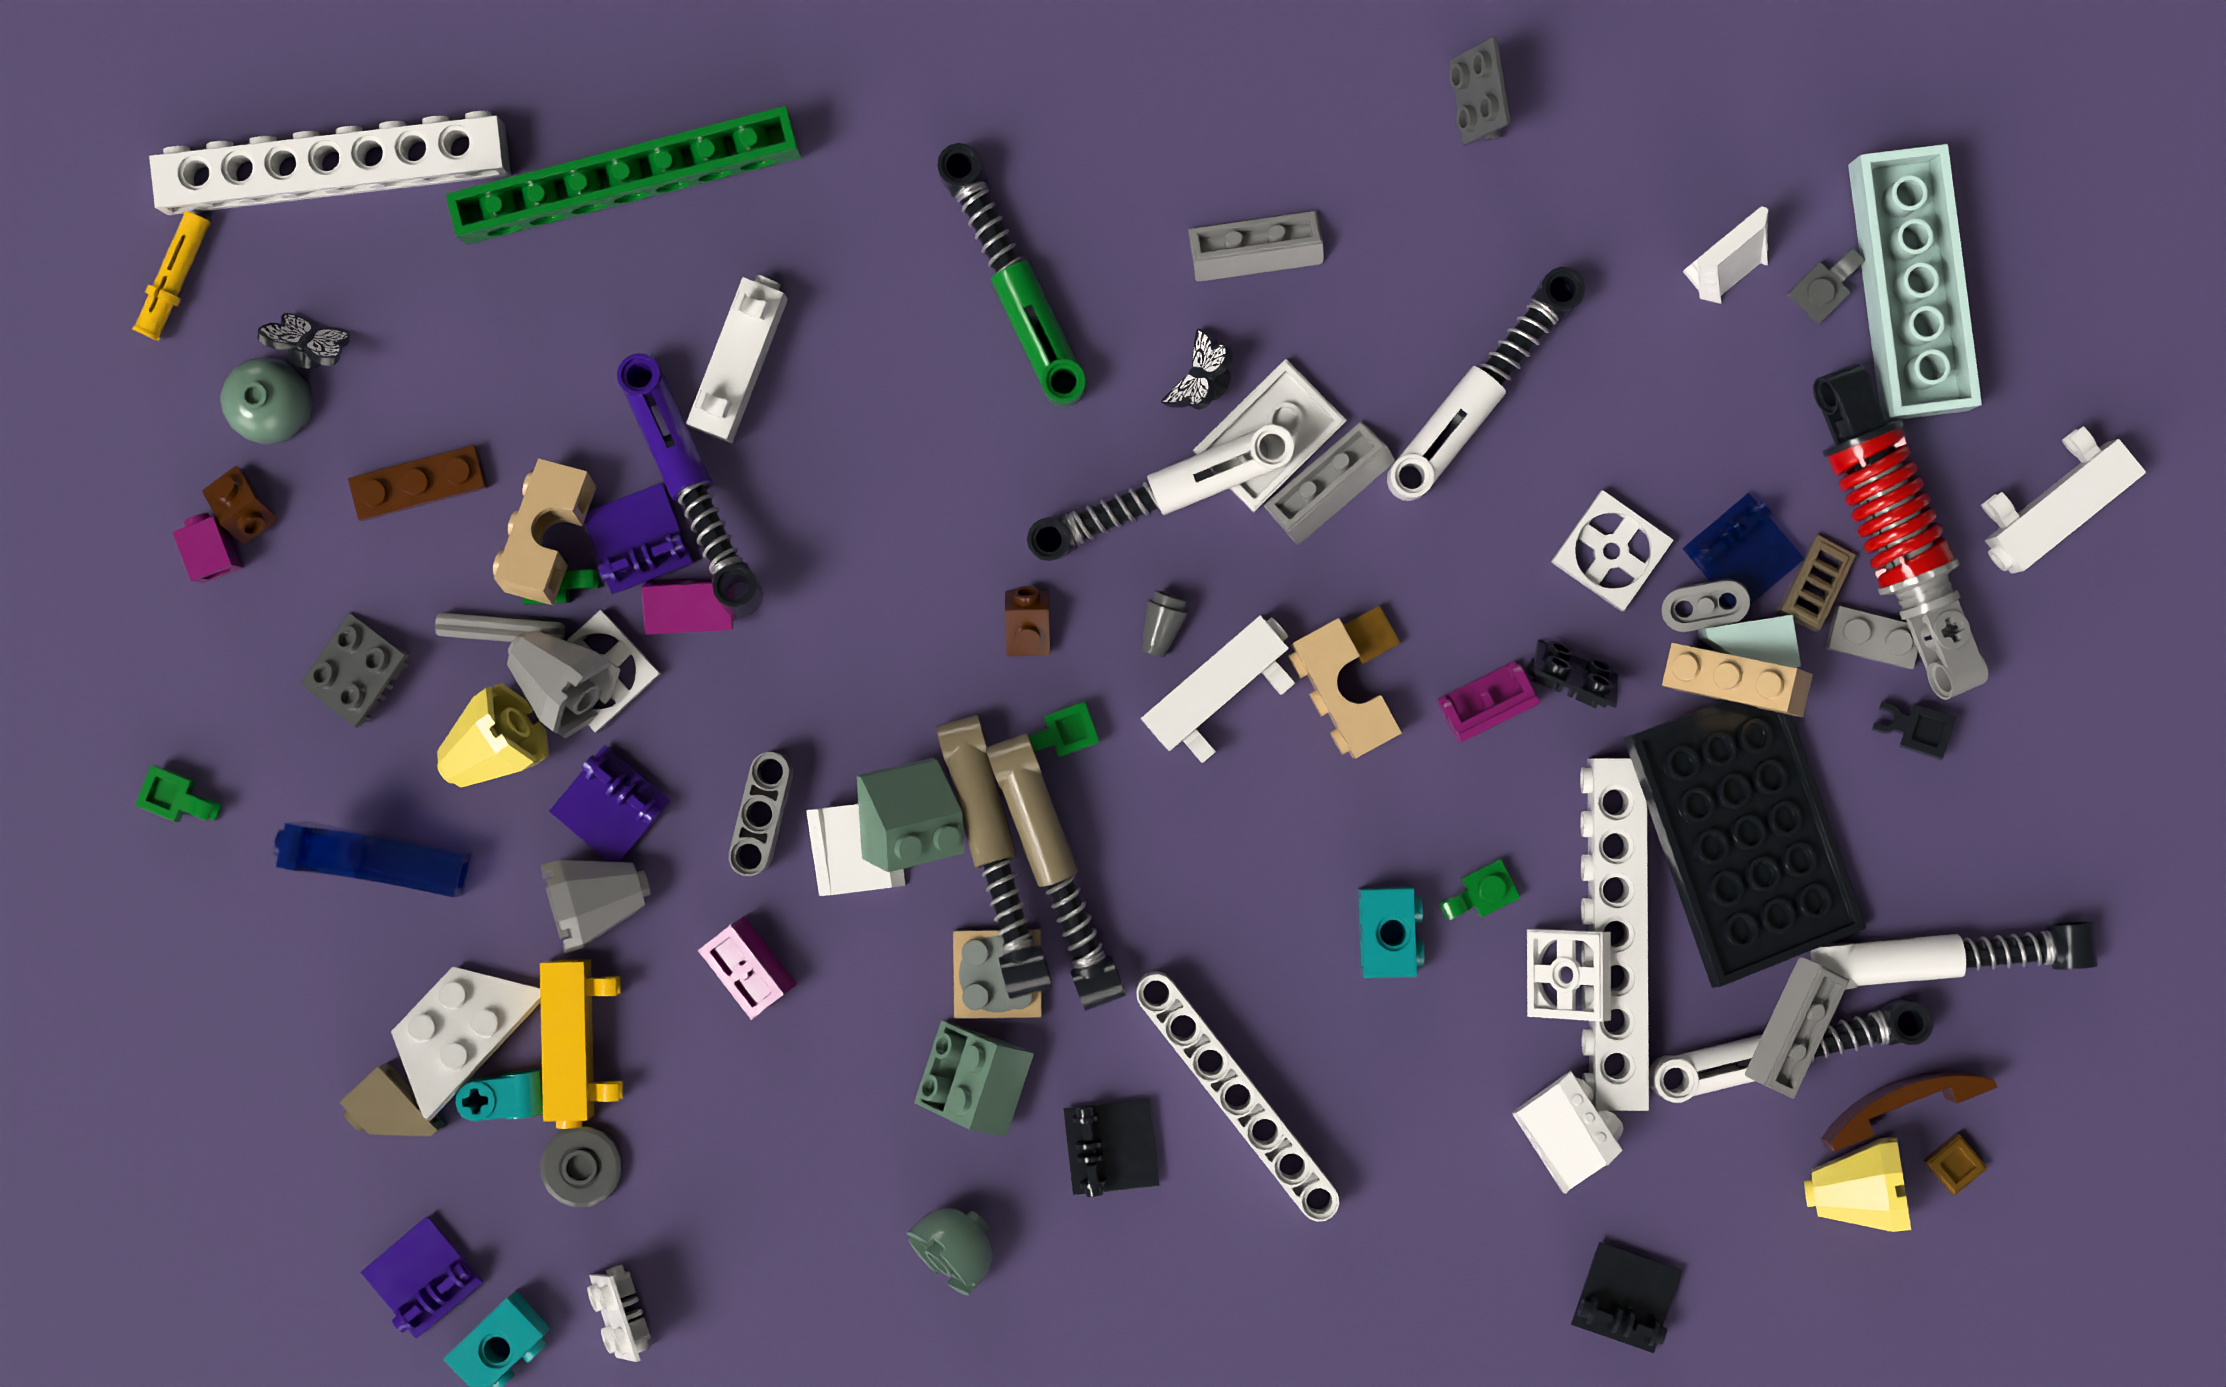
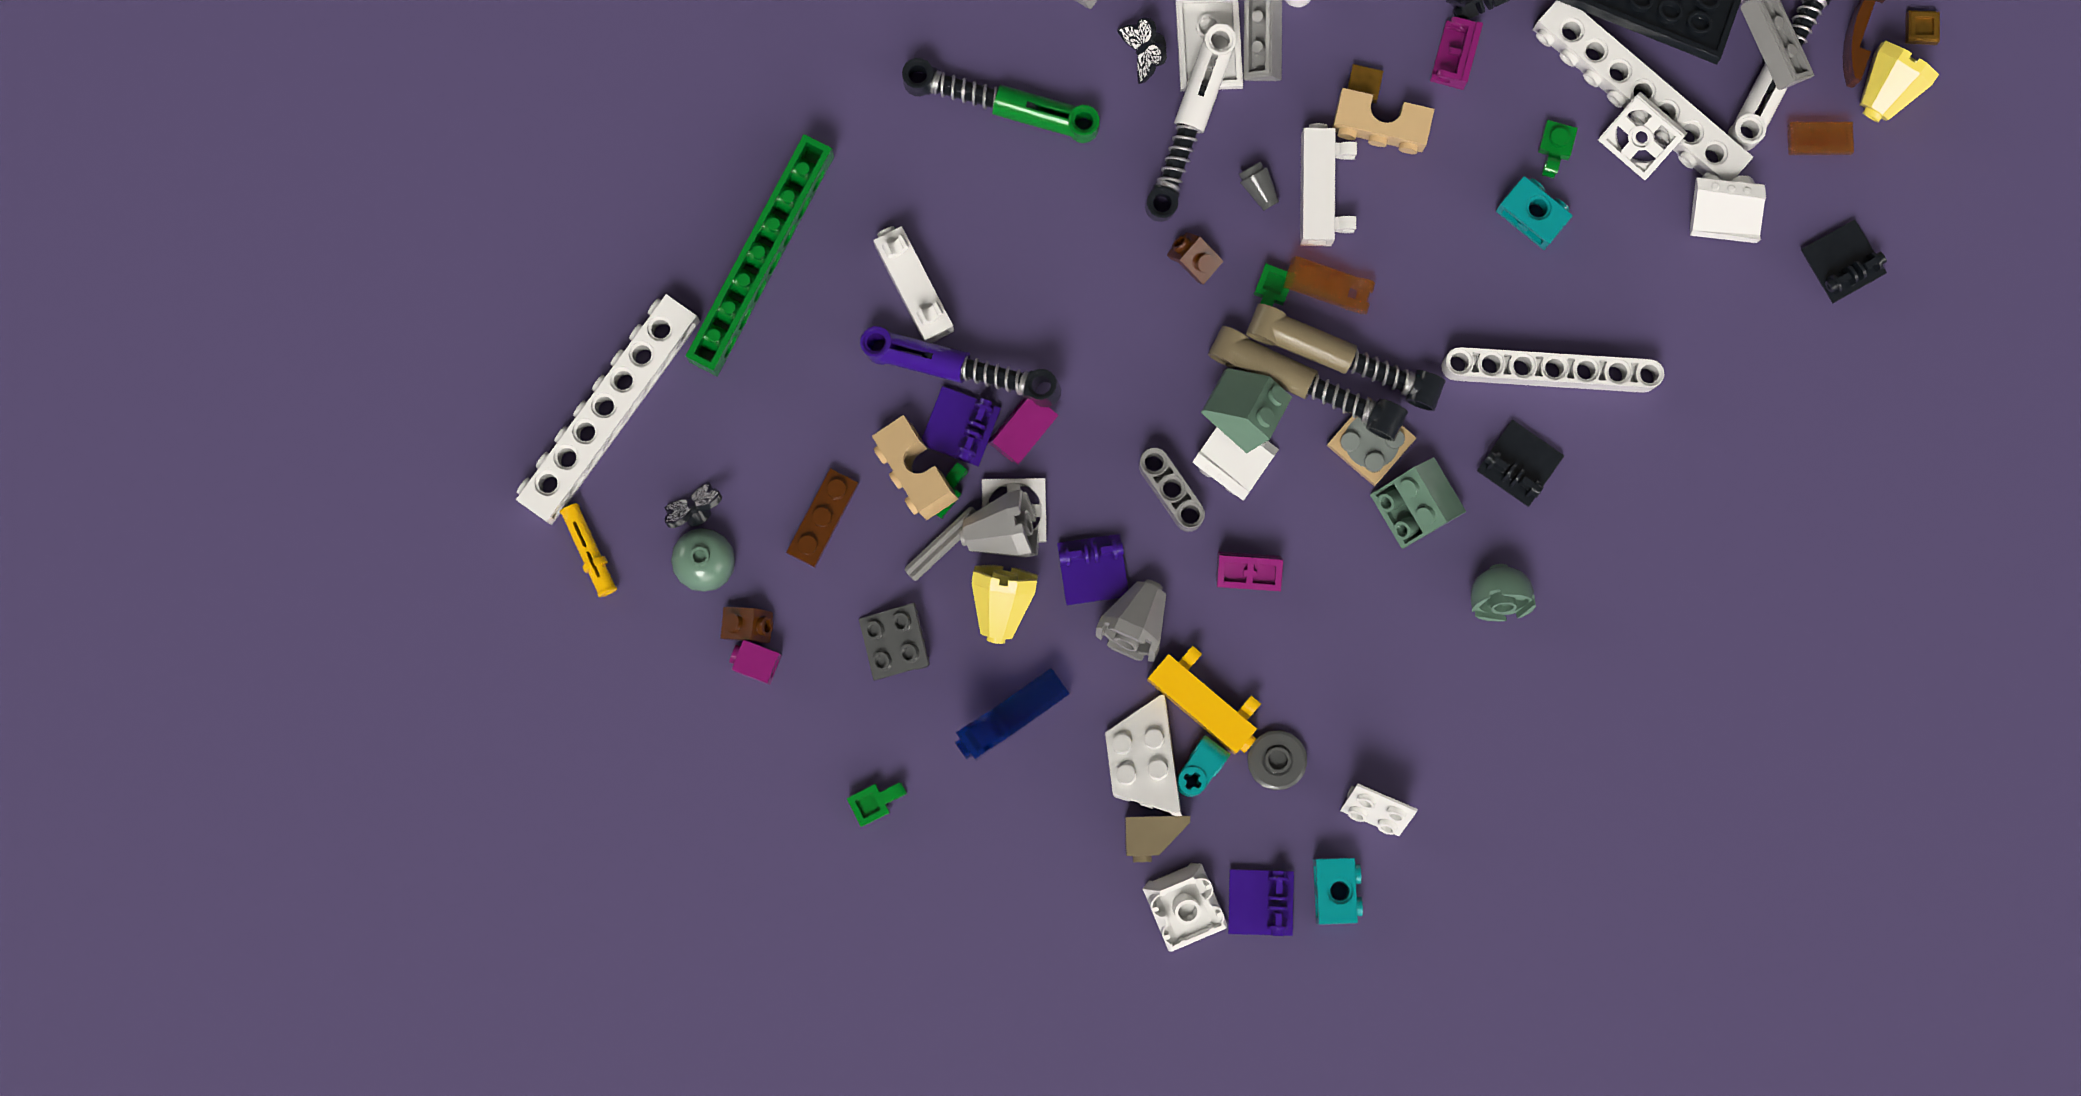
camera: 55 degrees left, 5 degrees down
none -> white slope [1143,863,1228,952]
none -> clear orange plate [1284,256,1376,314]
none -> clear orange plate [1787,122,1854,155]

